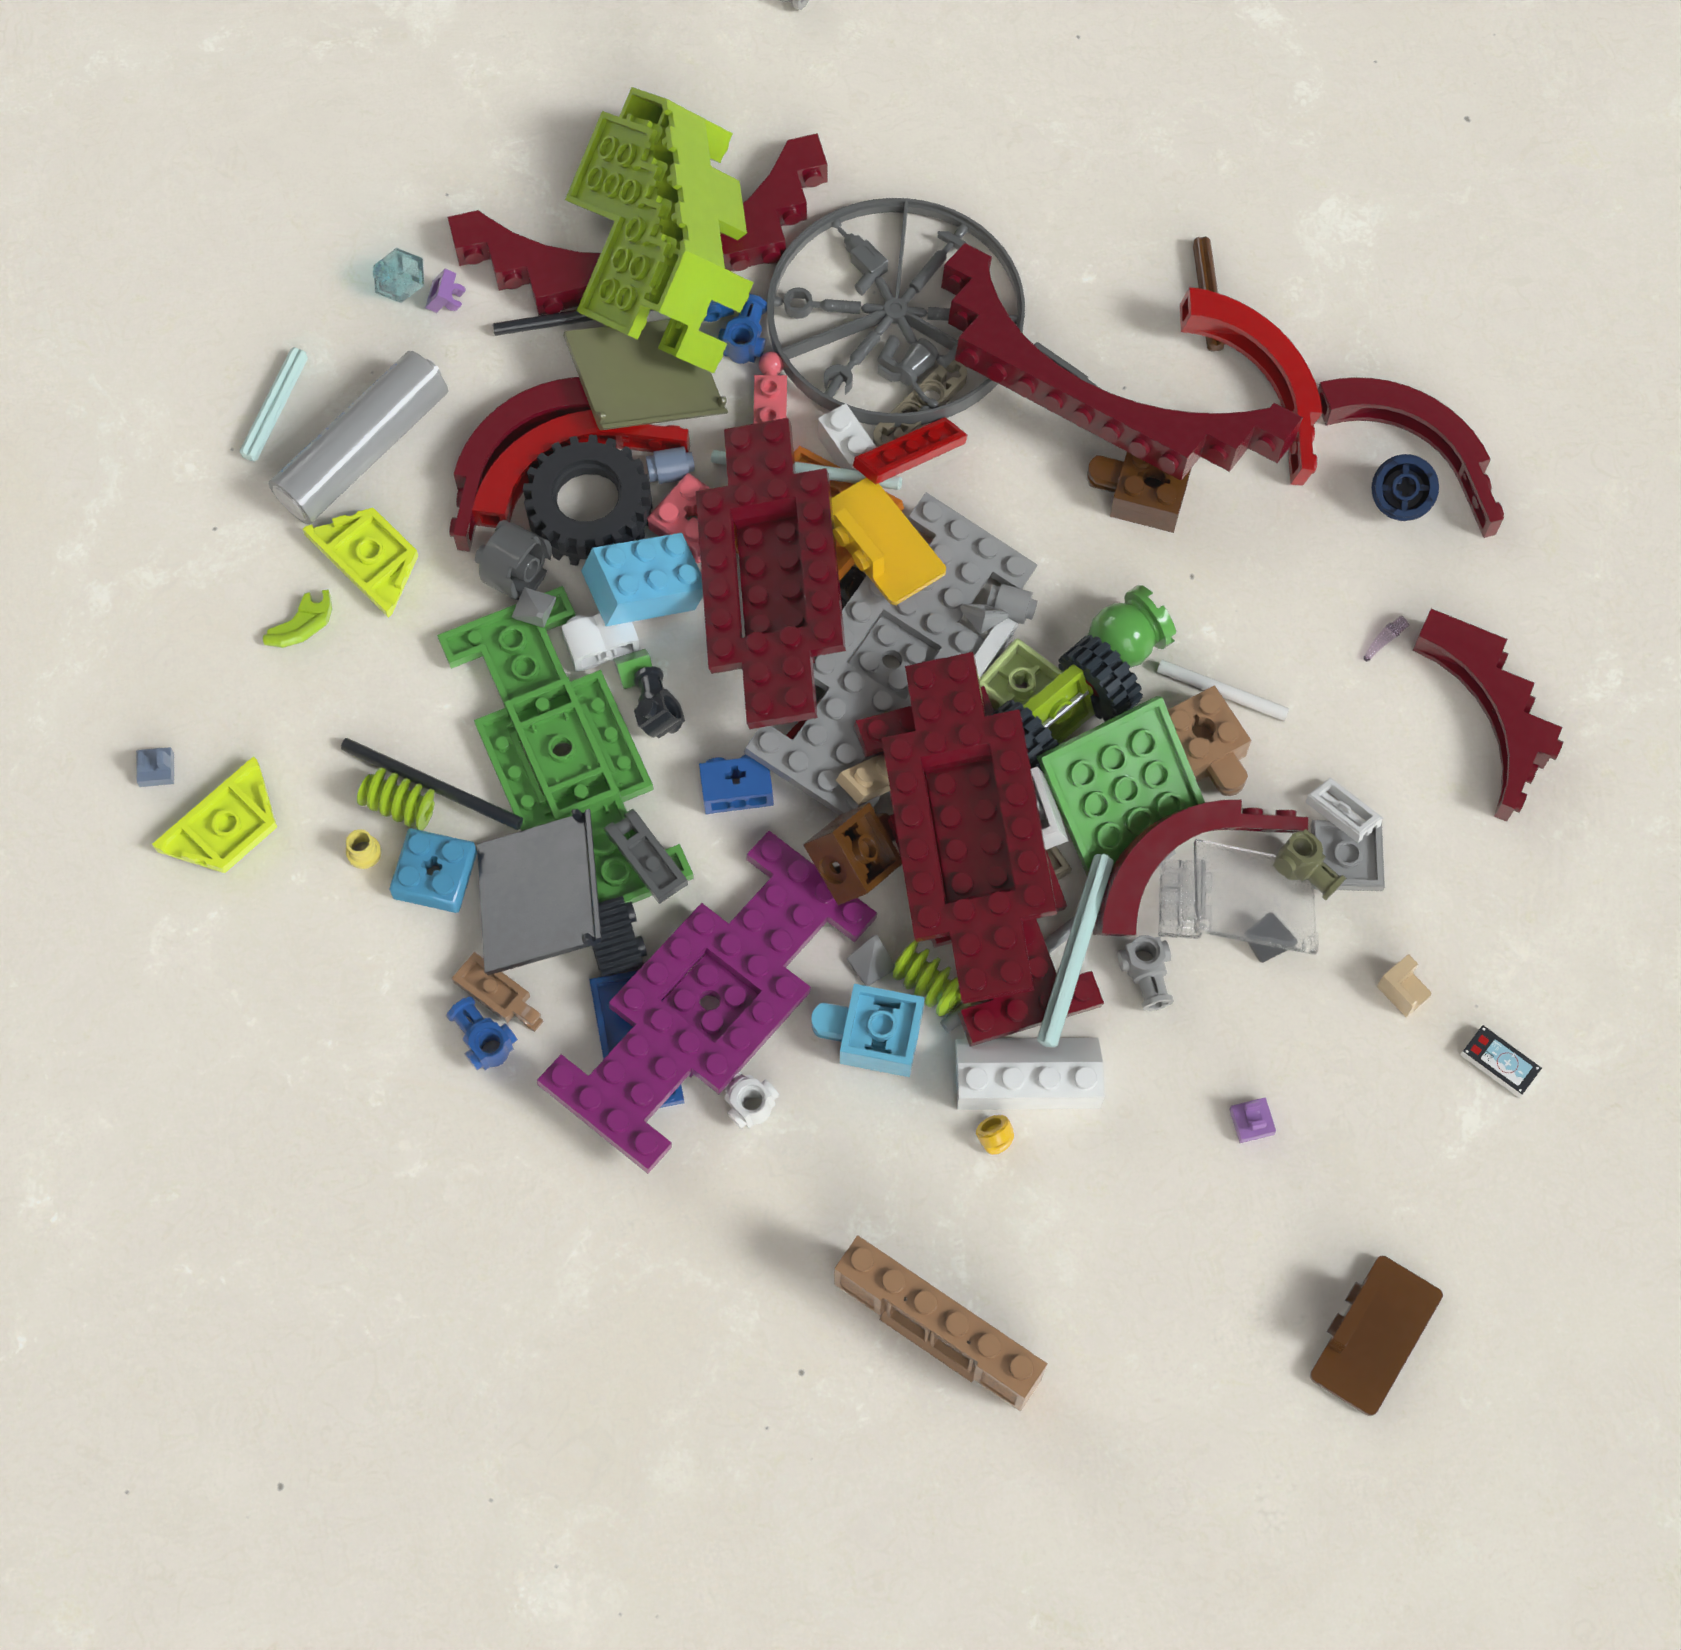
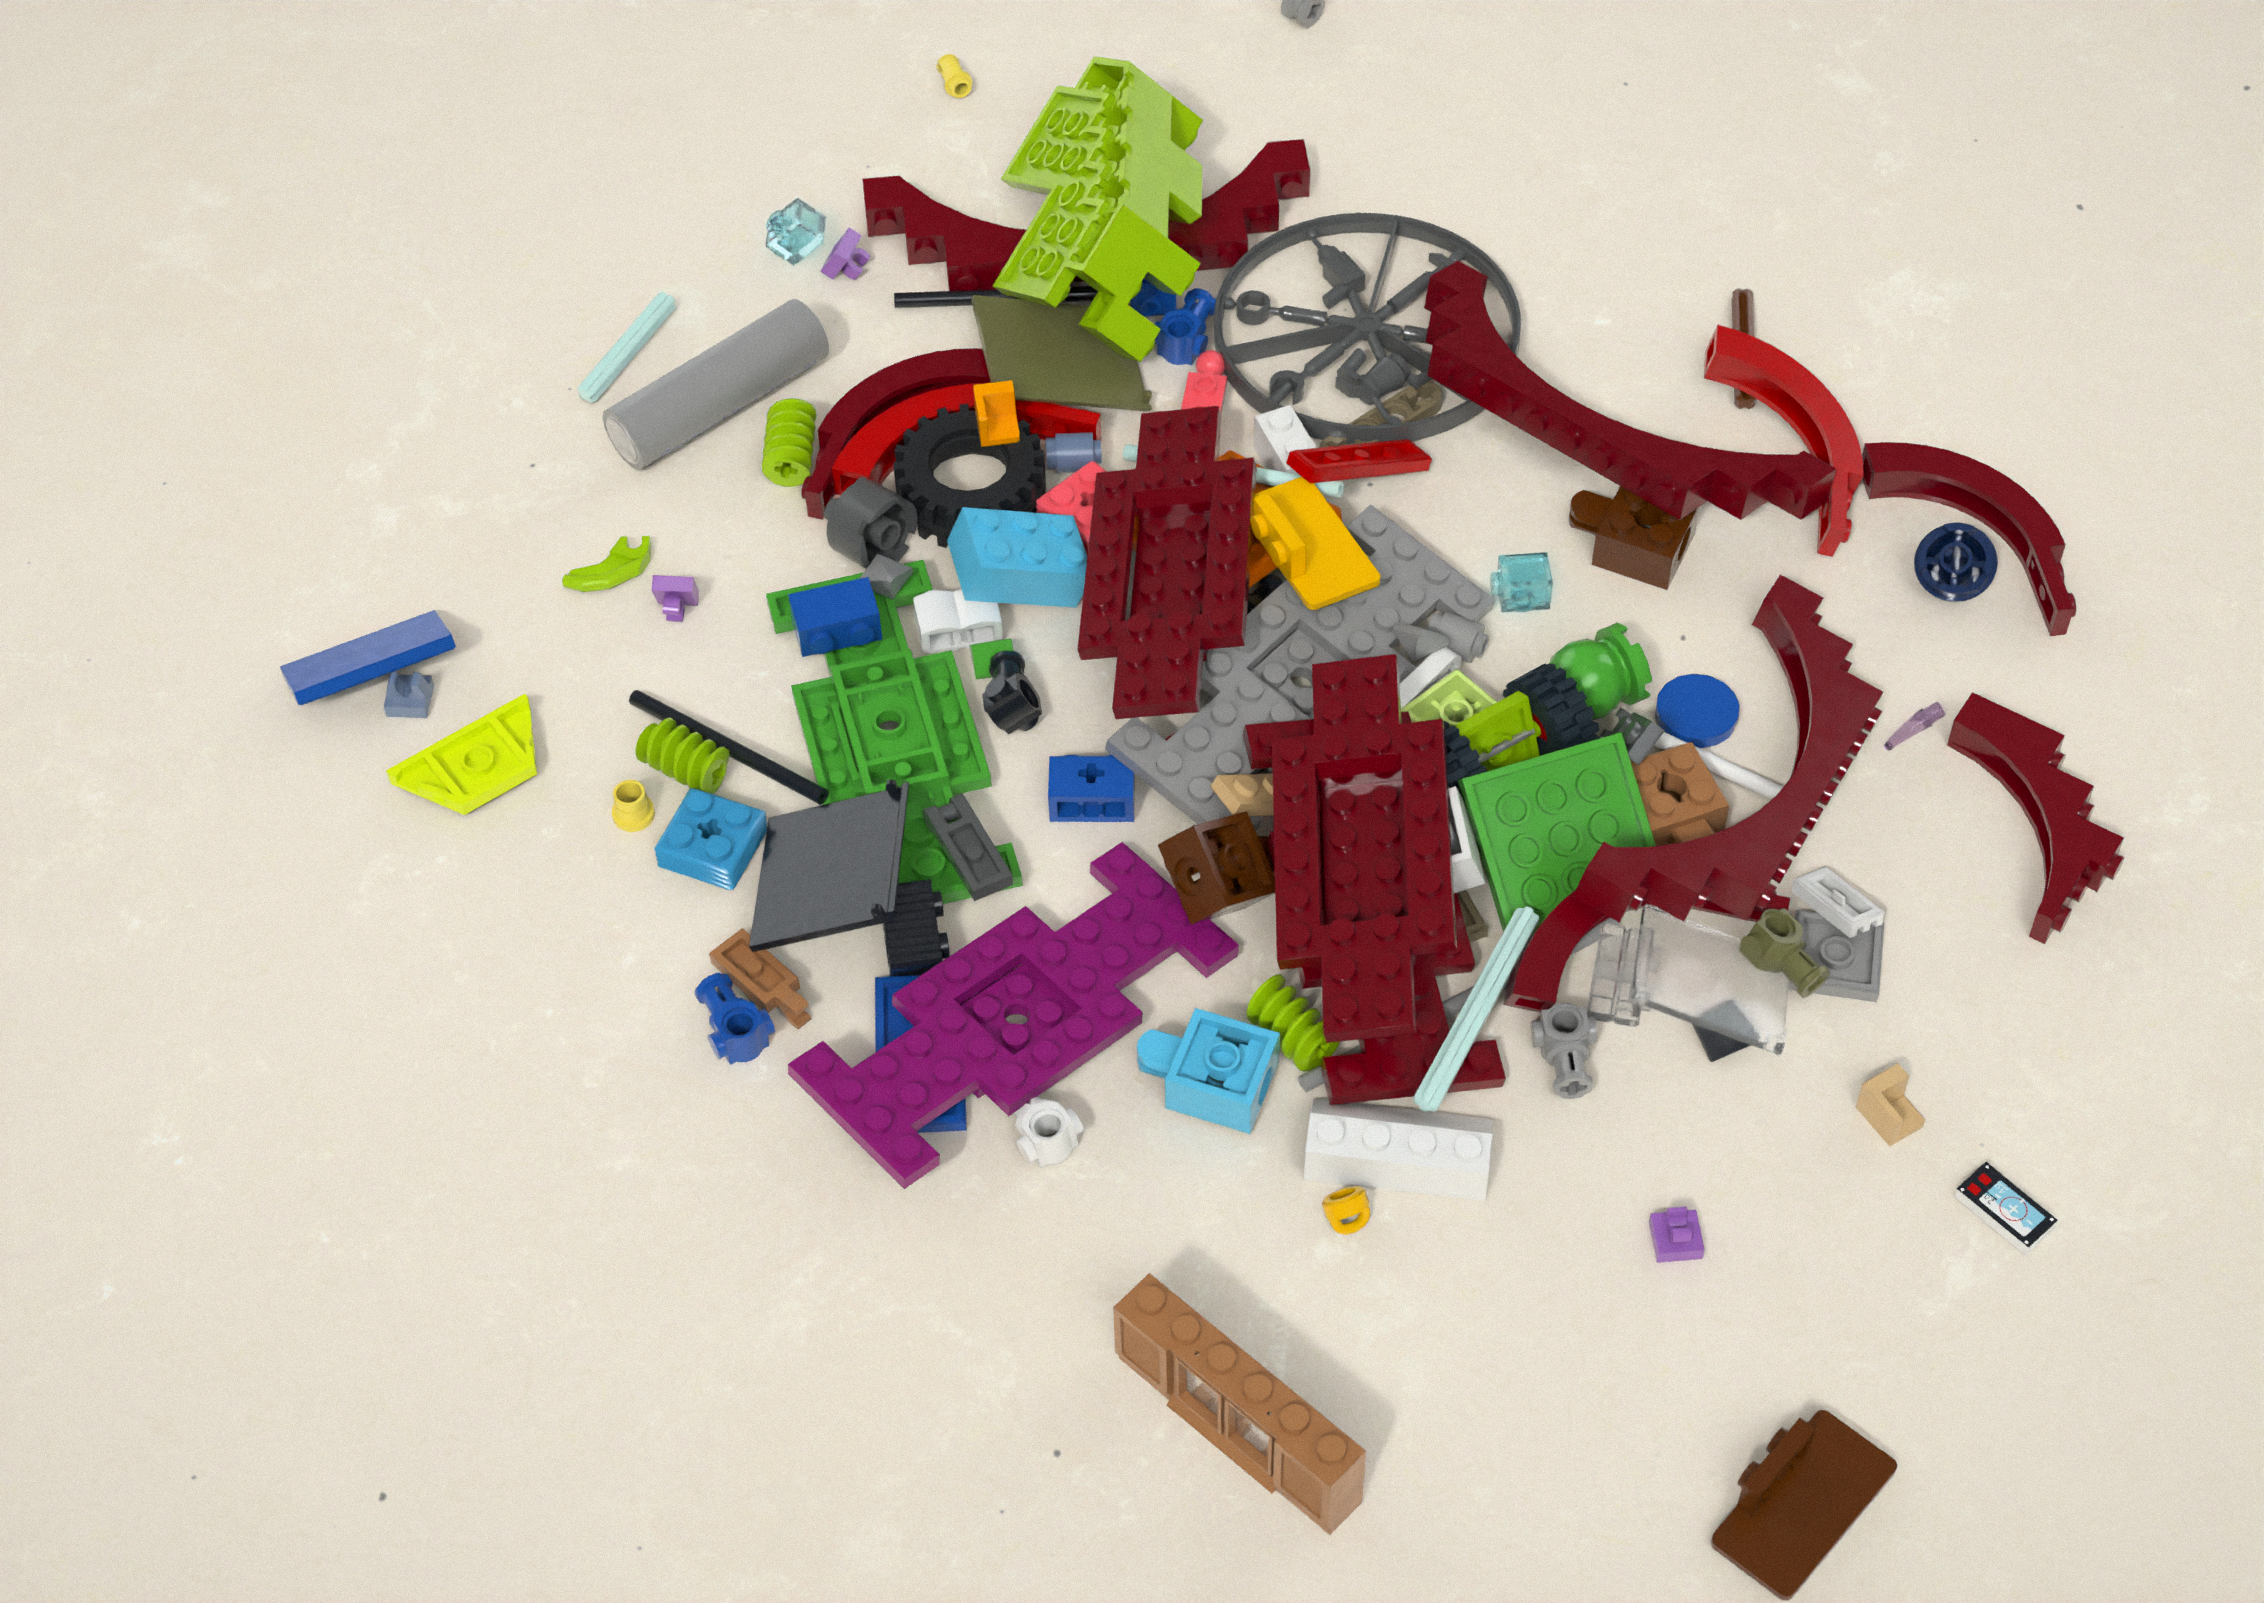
camera: 10 degrees right, 15 degrees down
neon yellow wing [302,507,418,618] -> none
light grey slope [847,934,894,986] -> none
none -> tile [280,610,456,705]
none -> medium lavender tile [651,575,700,622]
none -> lime piece [762,398,817,487]
none -> blue brick [788,577,882,657]
none -> light yellow pin [936,54,972,98]
none -> light orange panel [973,380,1020,447]
none -> clear light blue brick [1490,552,1553,612]
none -> dark red arch [1573,574,1883,923]
none -> dark grey hinge [1599,708,1665,765]
none -> blue tile [1655,674,1740,748]

